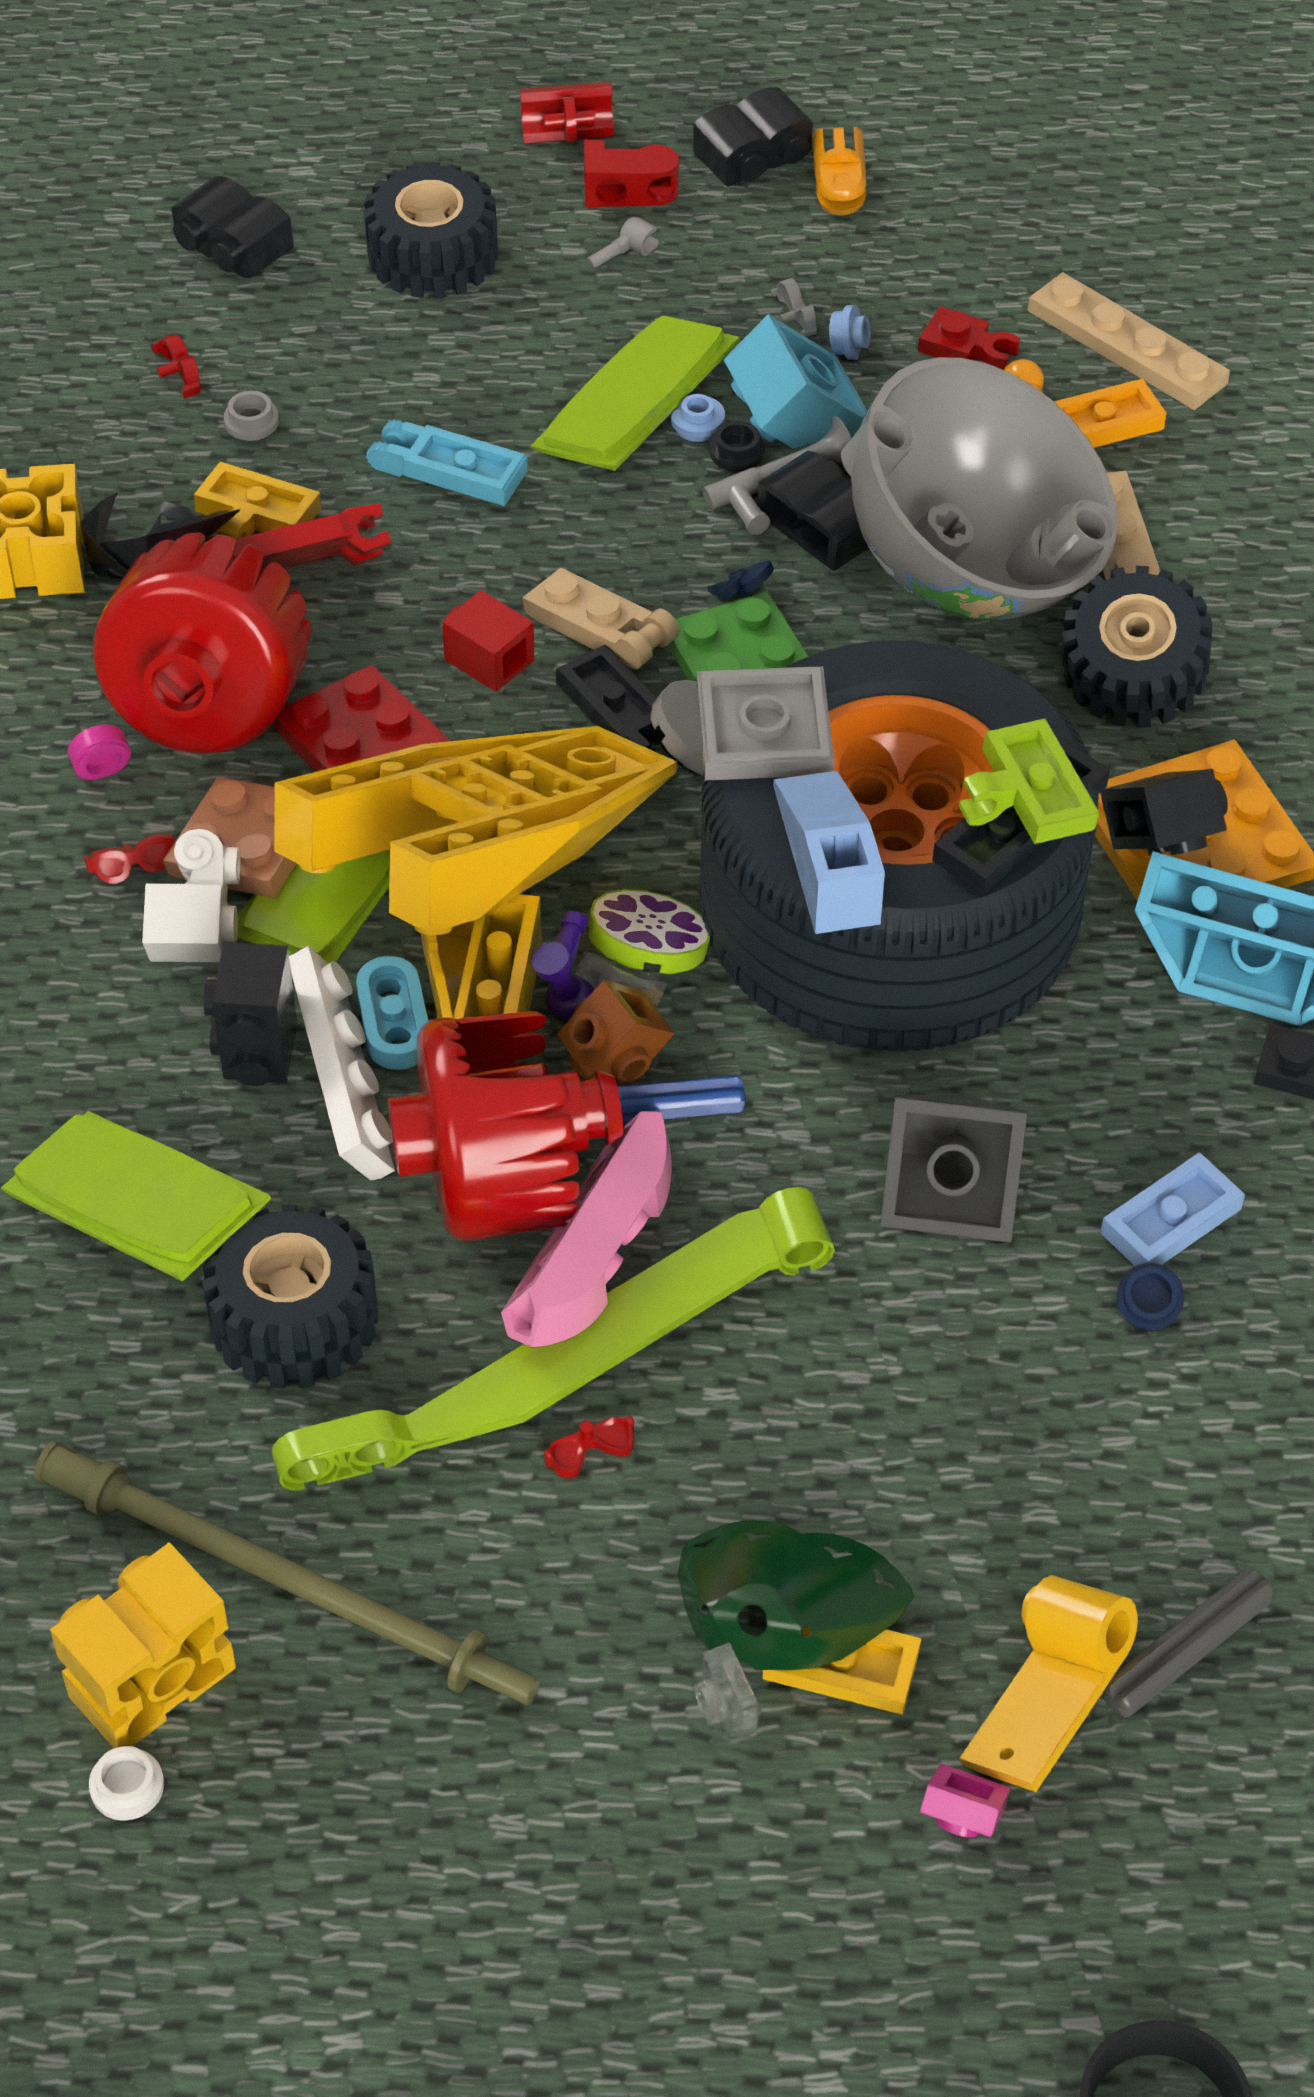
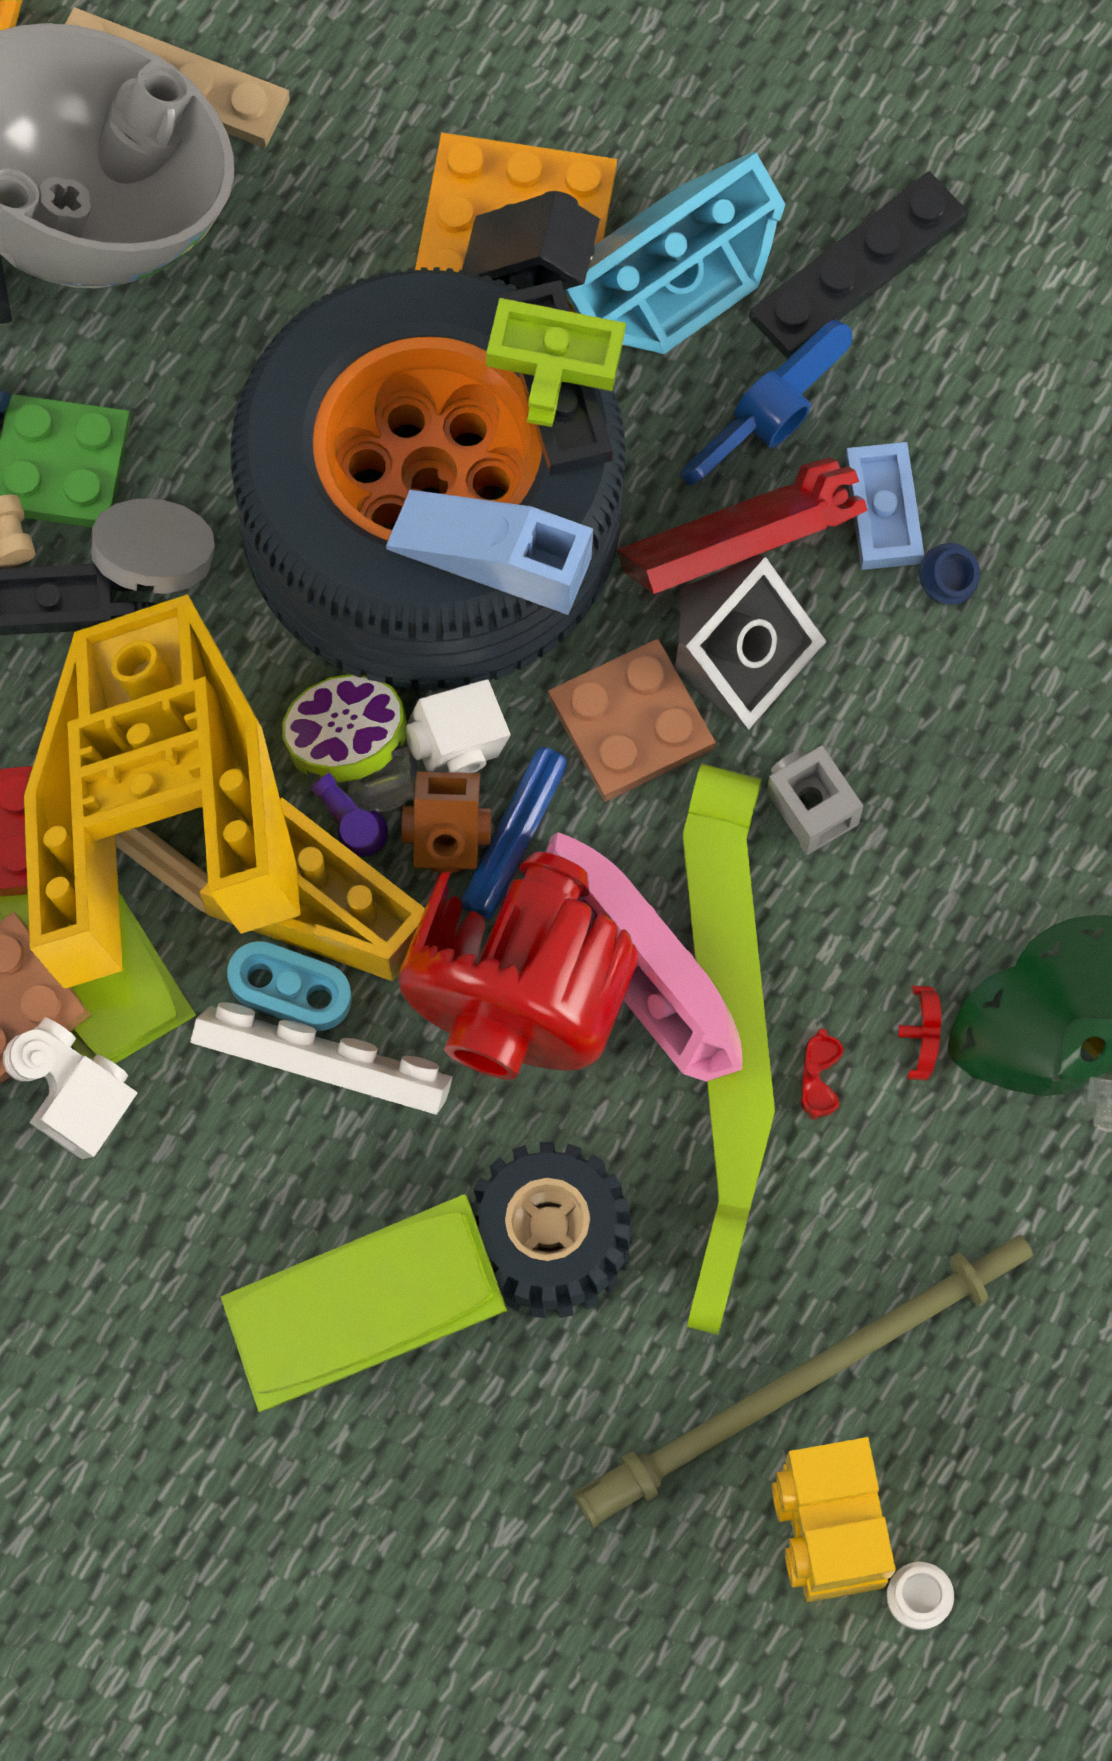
camera: 60 degrees left, 20 degrees up
black brick [204,942,297,1086] -> none
light grey tile [696,666,834,780] -> none
black wheel [1063,566,1213,728] -> none
none -> white brick [405,679,511,773]
none -> nougat plate [548,639,716,802]
none -> red tile [617,457,868,594]
none -> blue piece [679,320,852,485]
none -> light grey brick [766,745,864,856]
none -> red piece [898,986,941,1081]

